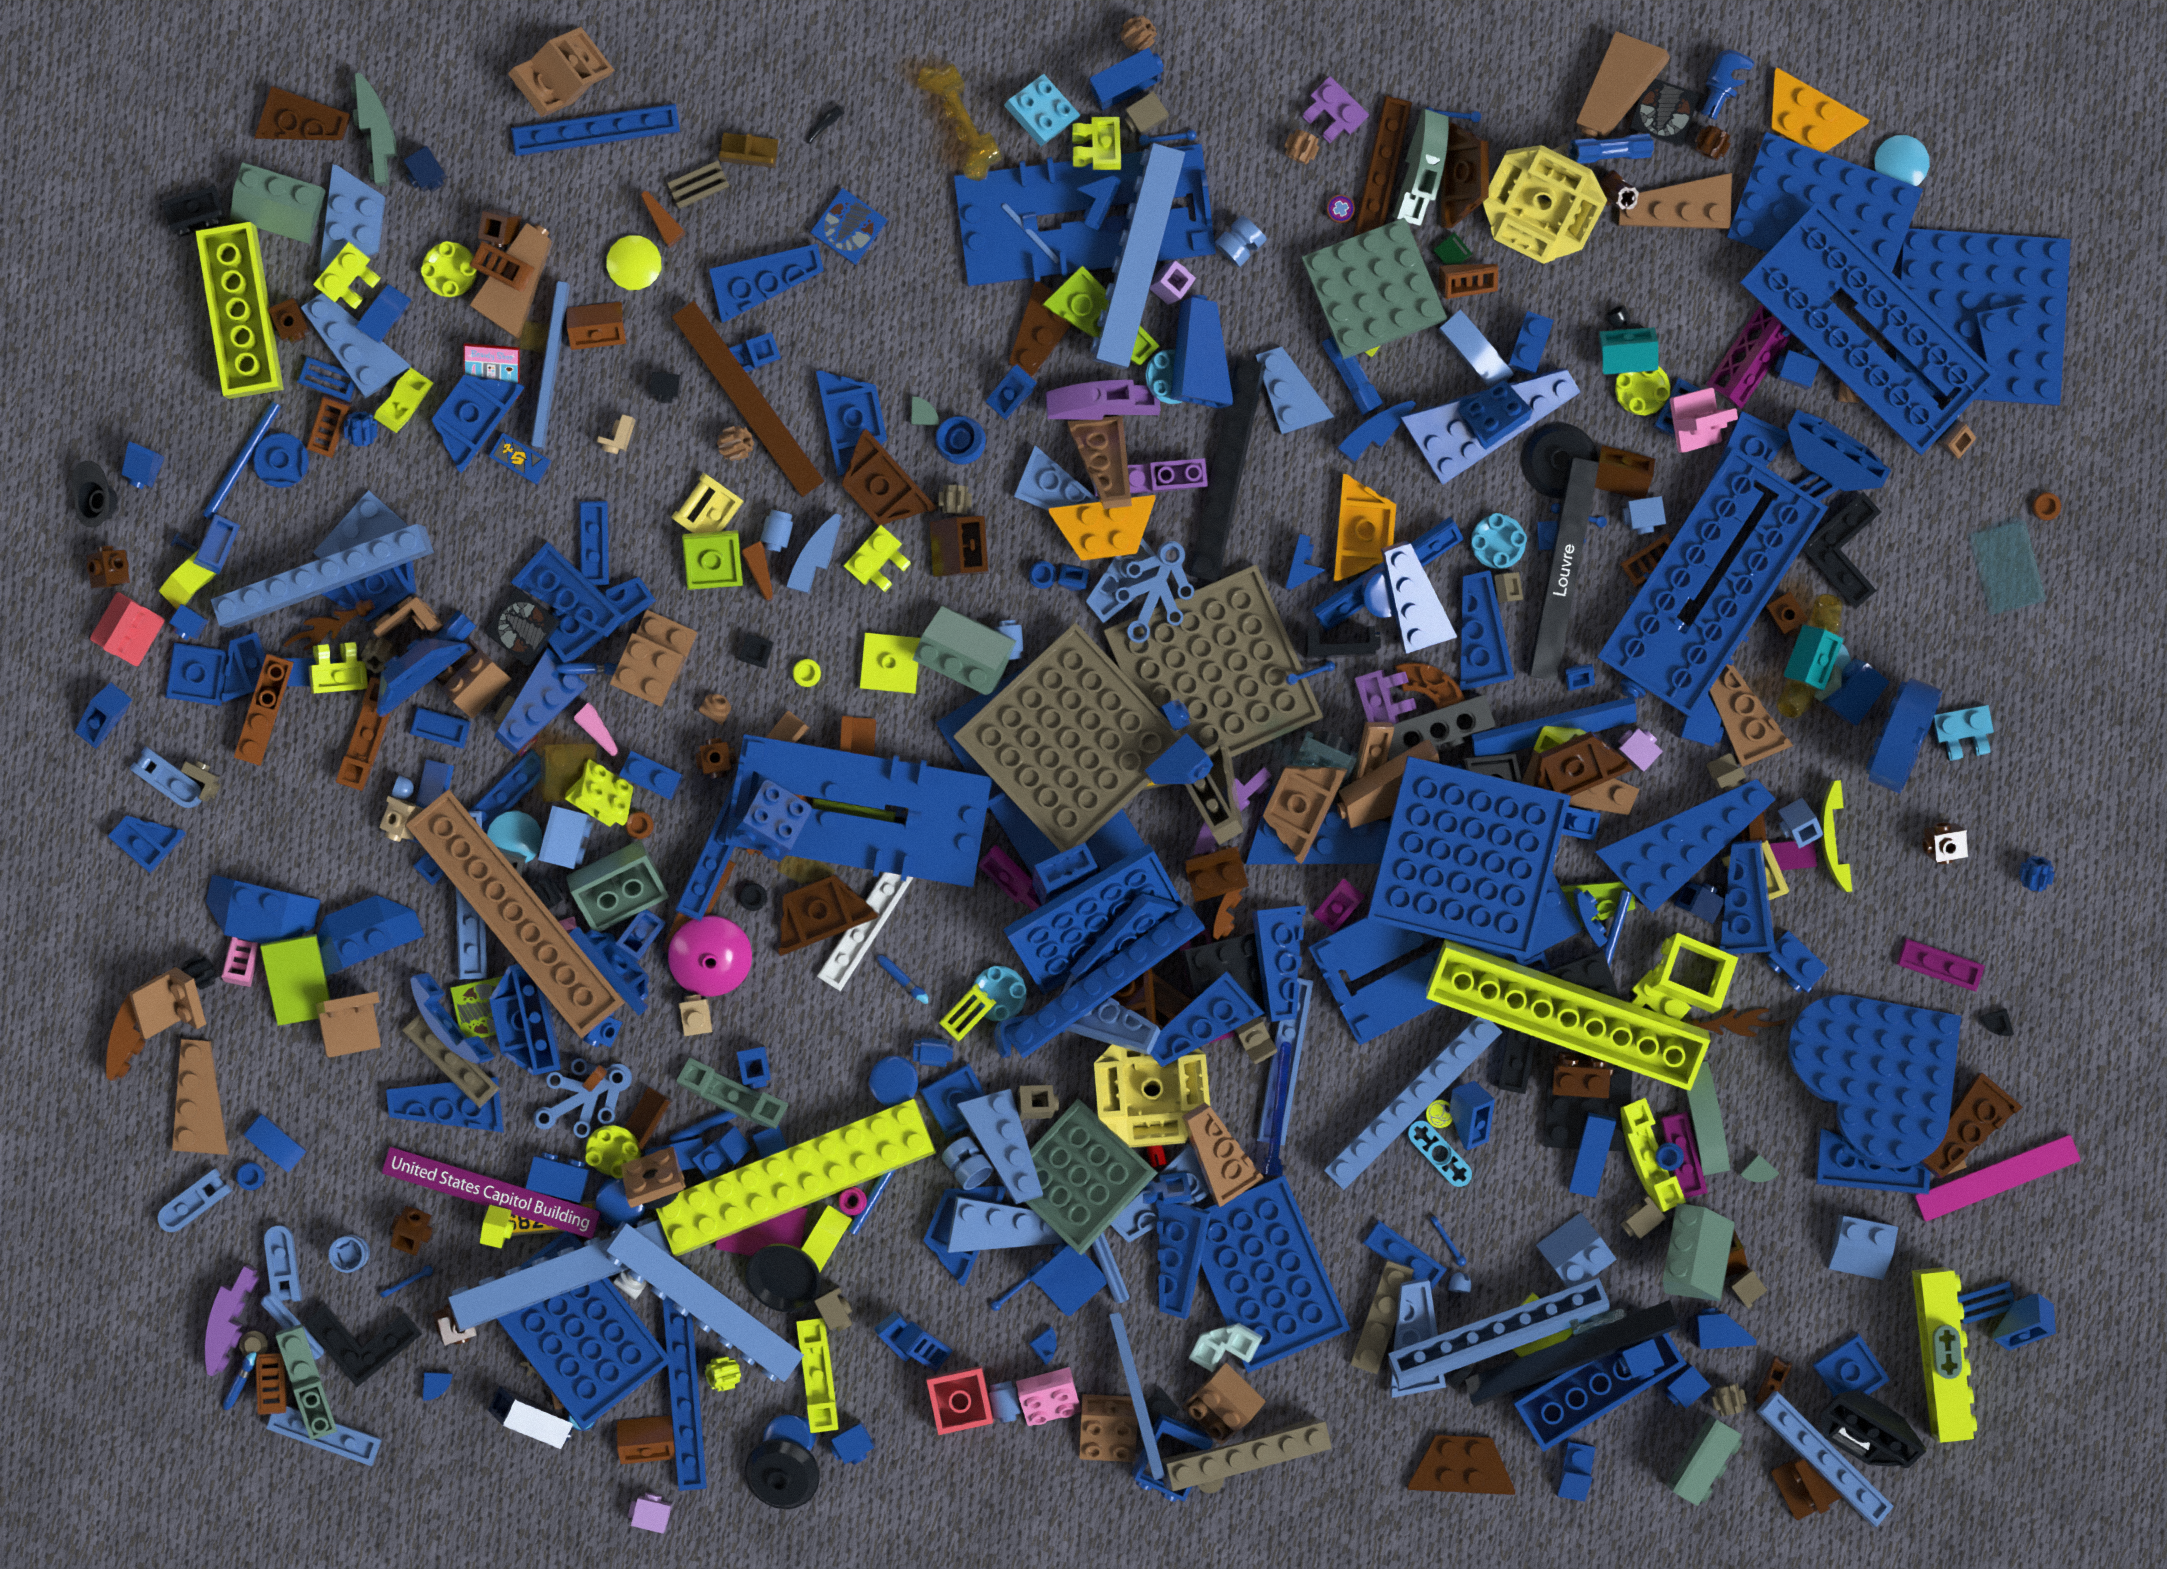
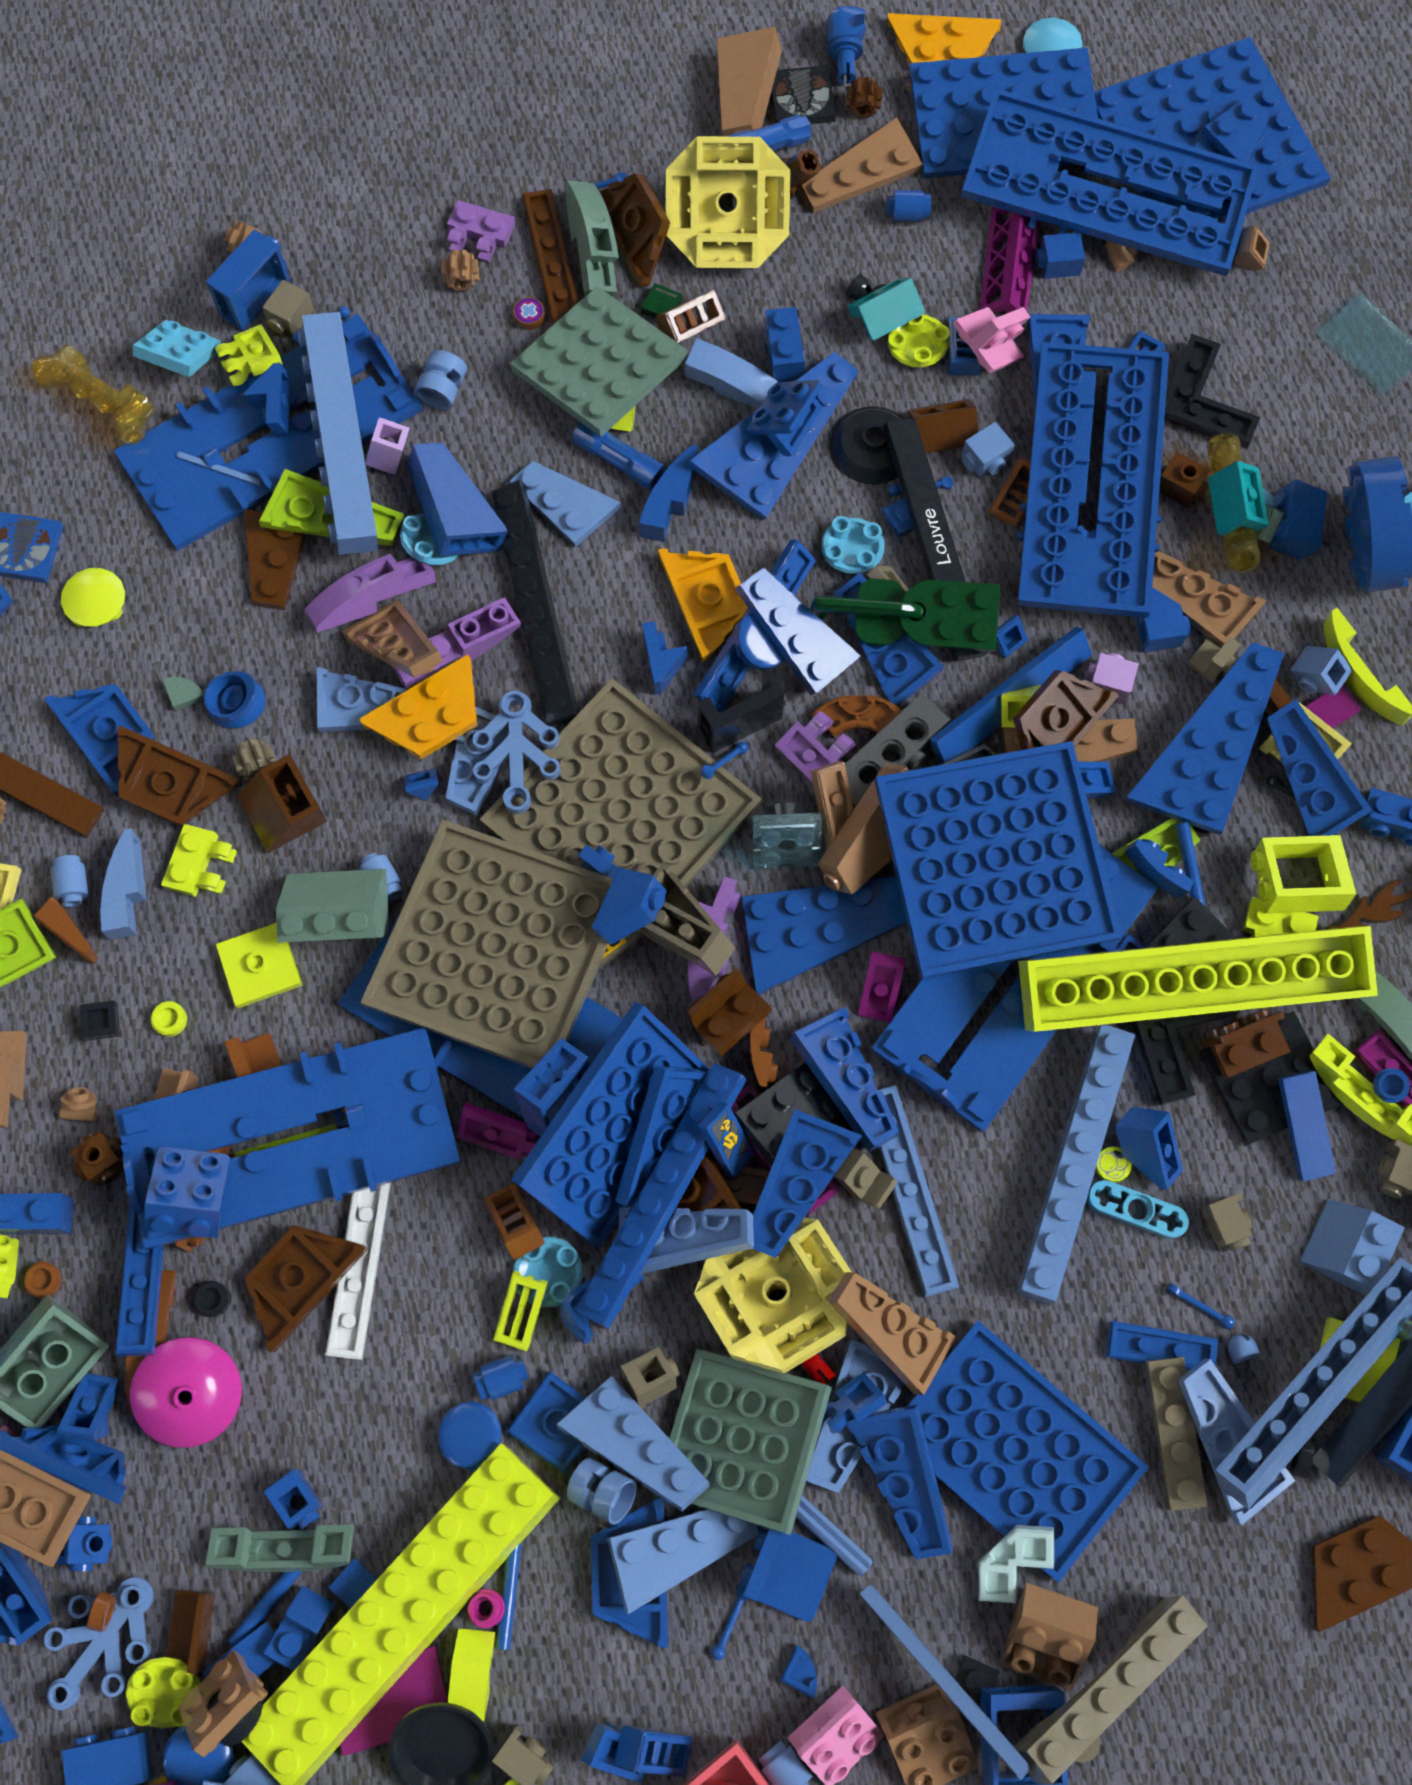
camera: 25 degrees left, 15 degrees down
tan bracket [678,994,713,1036] -> none
clear yellow tile [778,855,836,884] -> none
blue piece [877,955,928,1004] -> none
blue slope [985,364,1037,420] -> none
blue plate [1029,561,1057,589] -> none
clear blue piece [1260,1041,1292,1176] -> none
medium nougat wing [1263,766,1347,864] -> none
blue plate [1620,678,1646,700] -> none
dark blue brick [1674,881,1725,924] -> none
blue wedge [1787,409,1891,491] -> none
dark orange tile [2032,492,2061,521] -> none
none -> neon yellow dish [61,568,125,627]
none -> dark orange slope [484,1183,544,1259]
none -> tile [698,1101,755,1178]
none -> dark green plate [810,578,1000,652]
none -> blue brick [886,190,931,222]
none -> dark tan brick [1201,1193,1252,1252]

